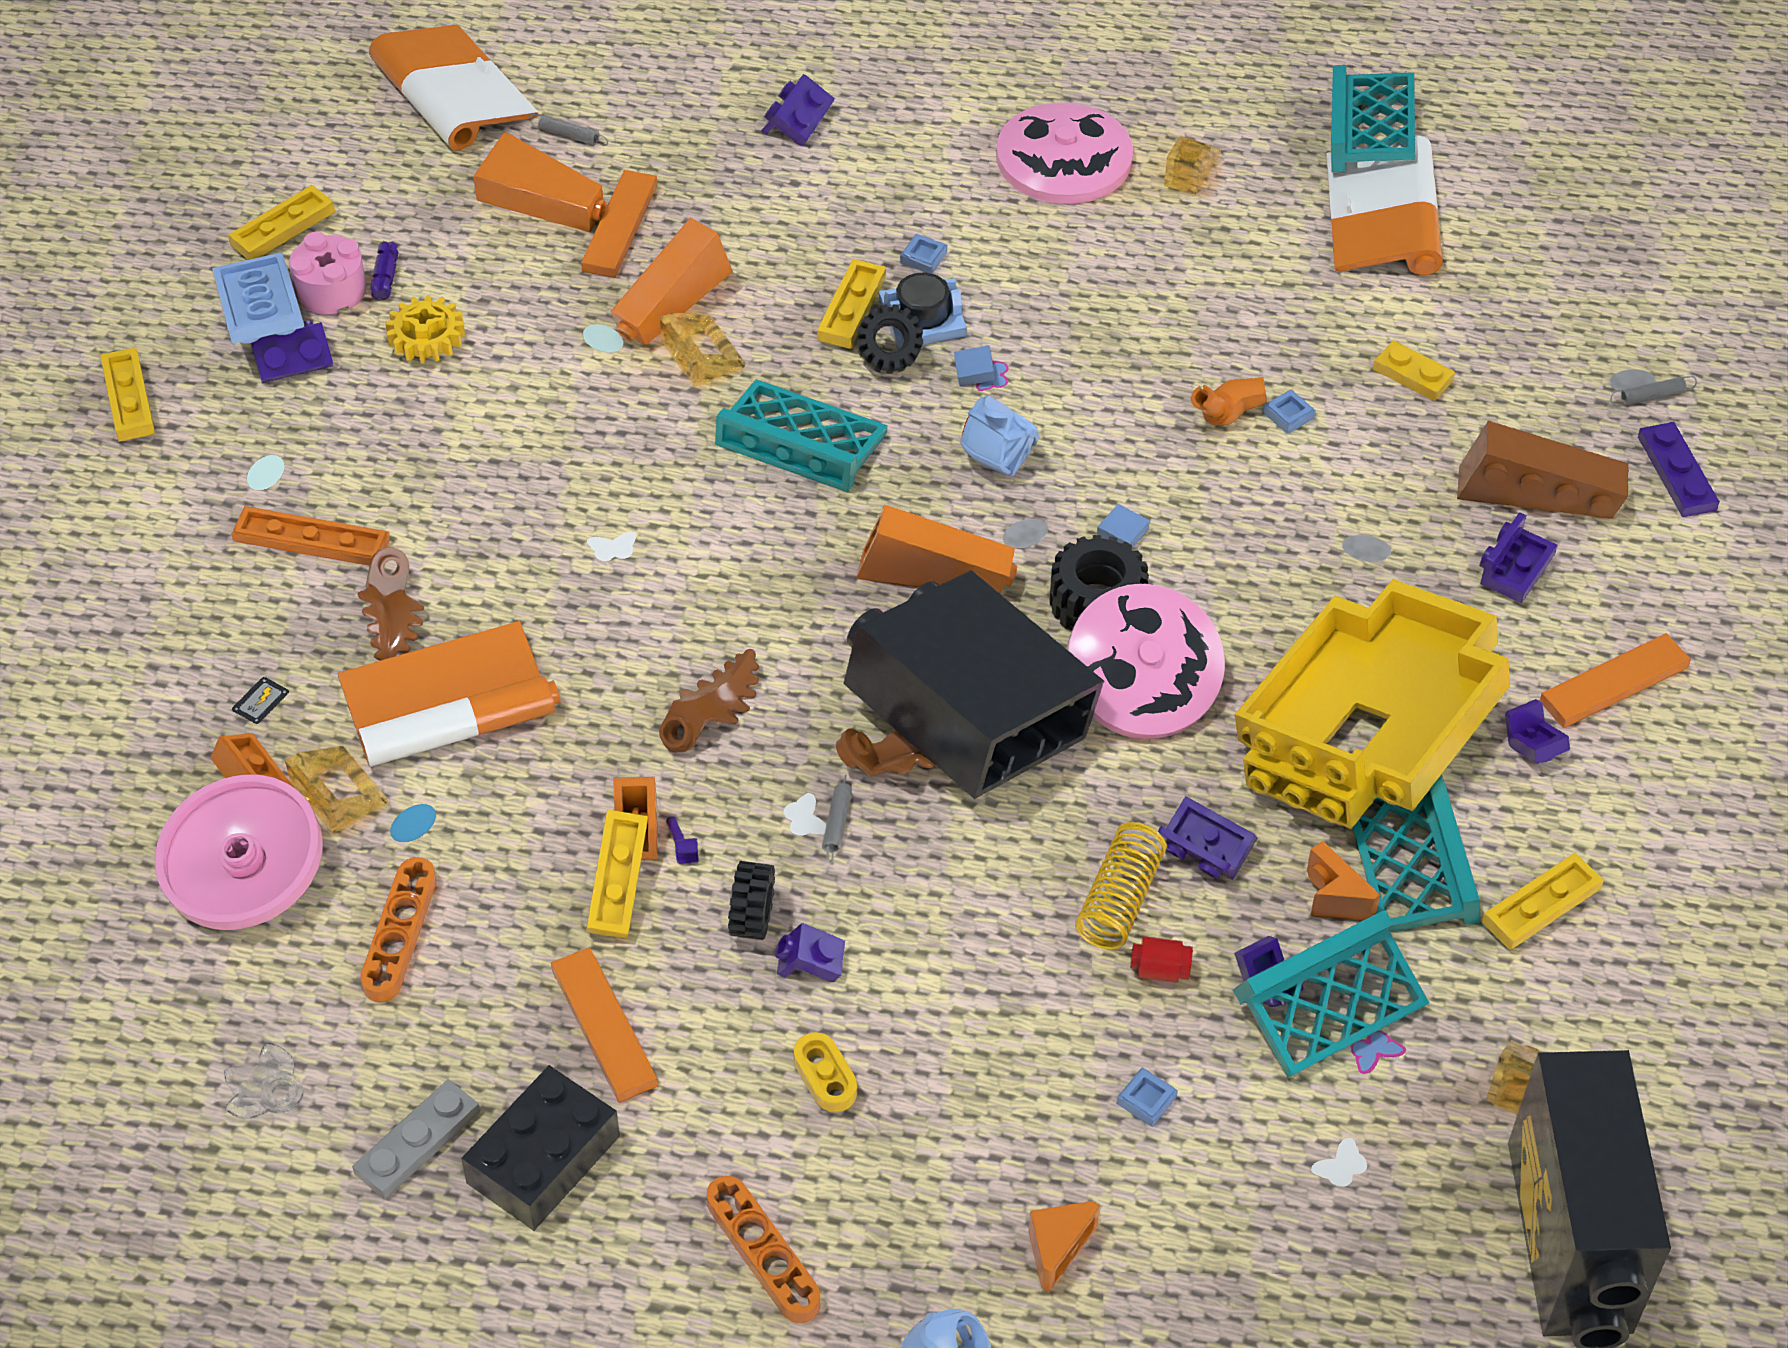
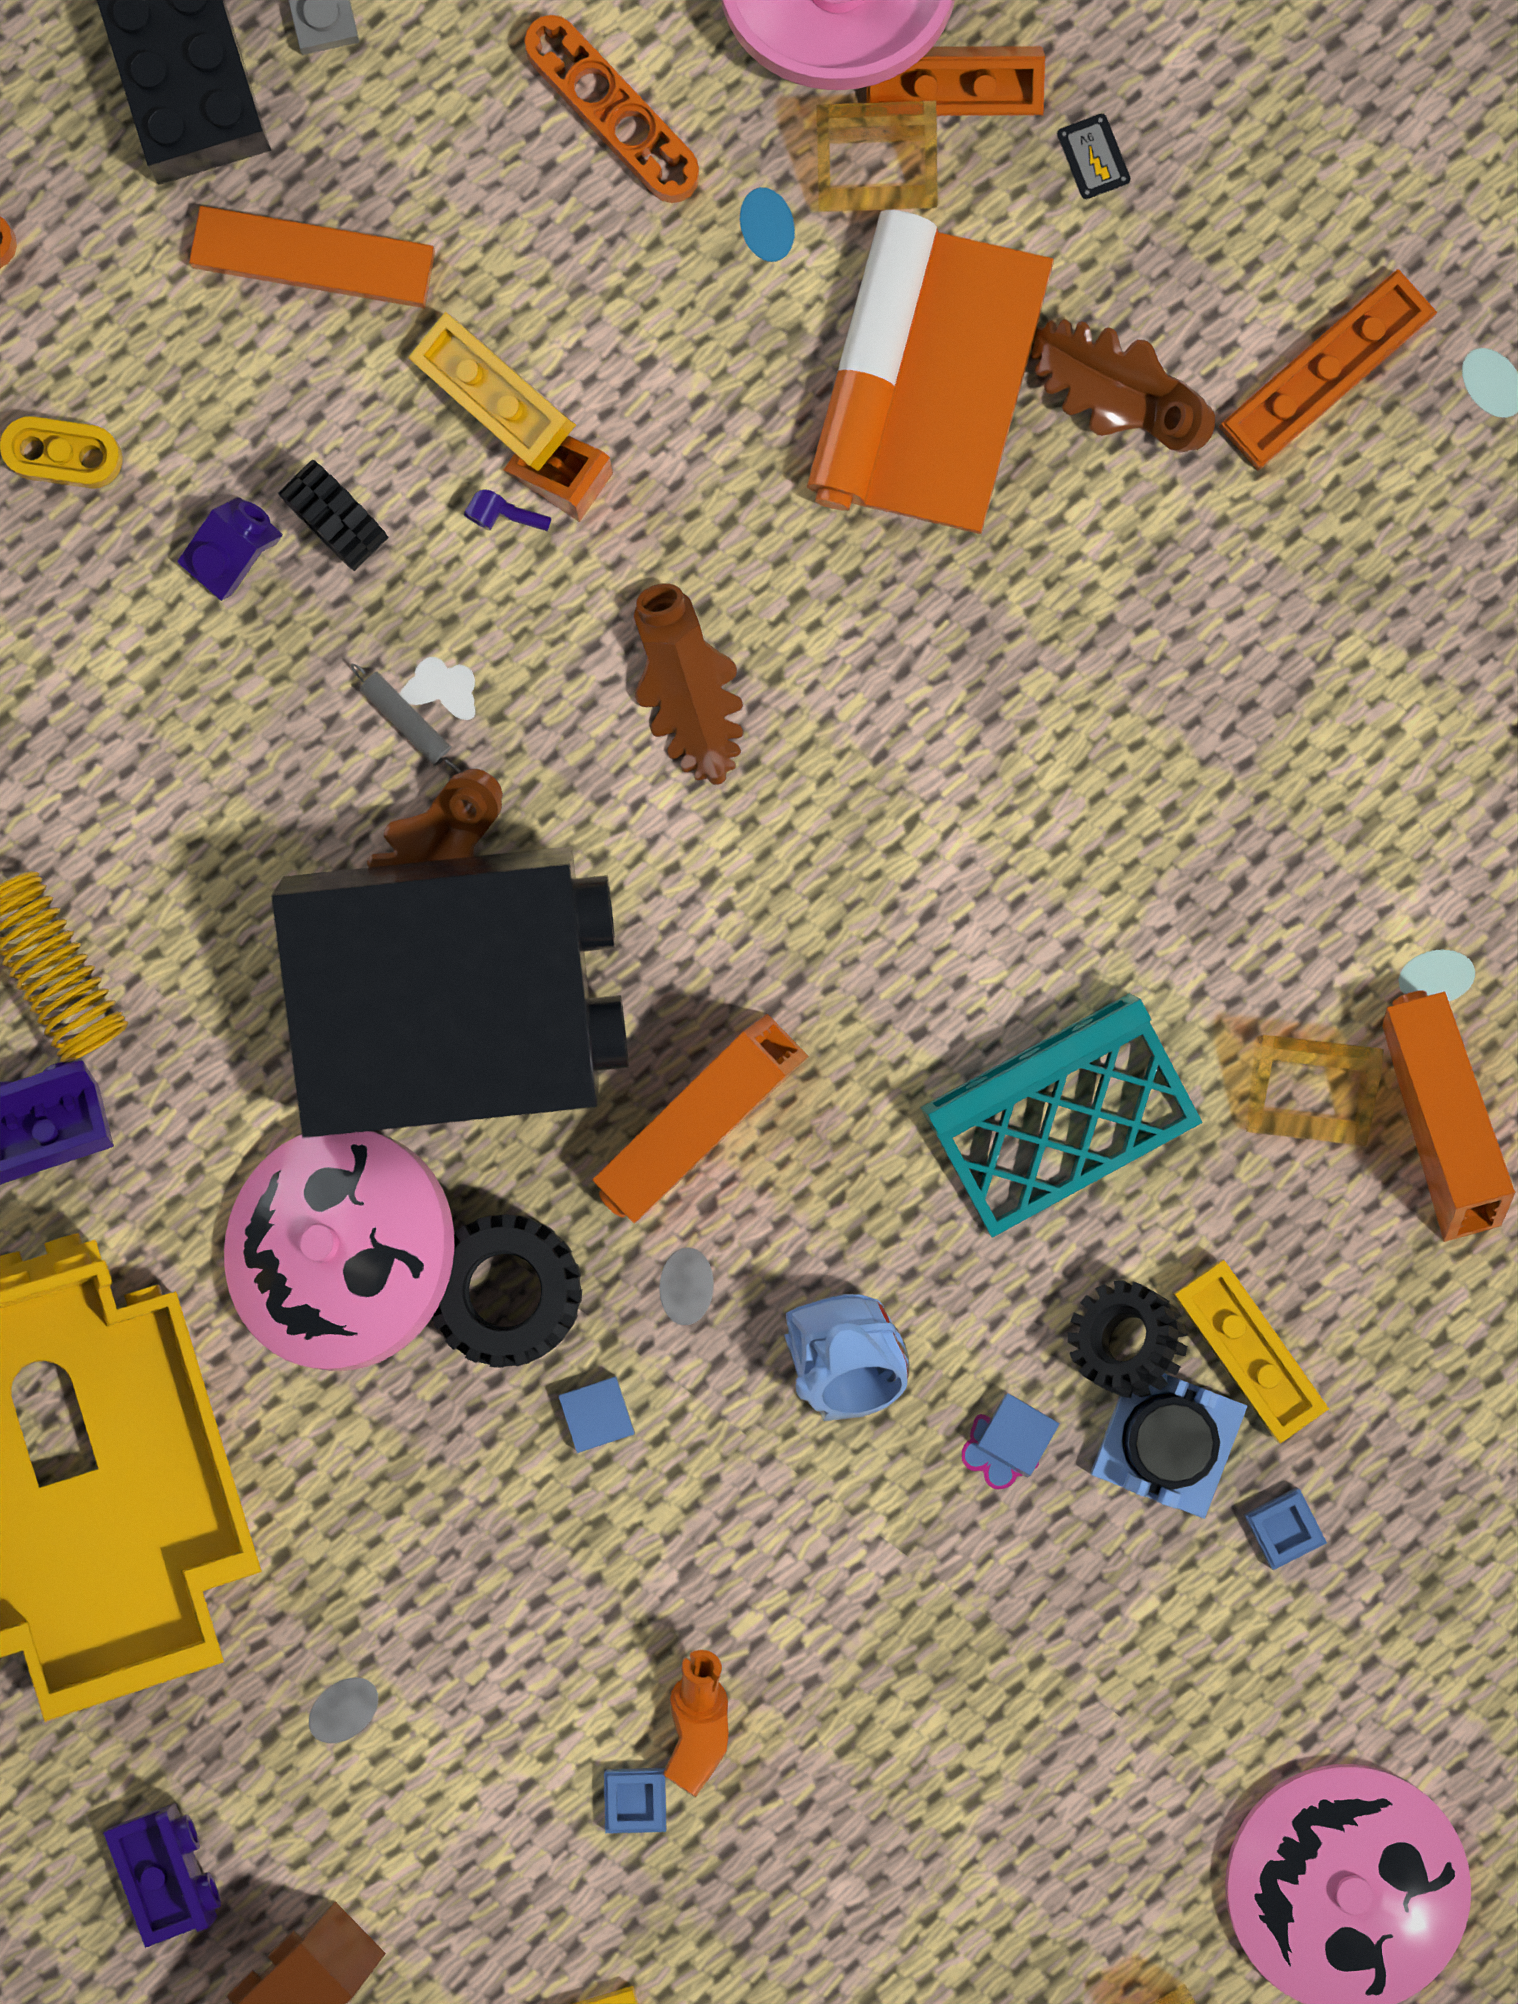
camera: 125 degrees right, 35 degrees up
white sticker [587,532,636,561] -> none

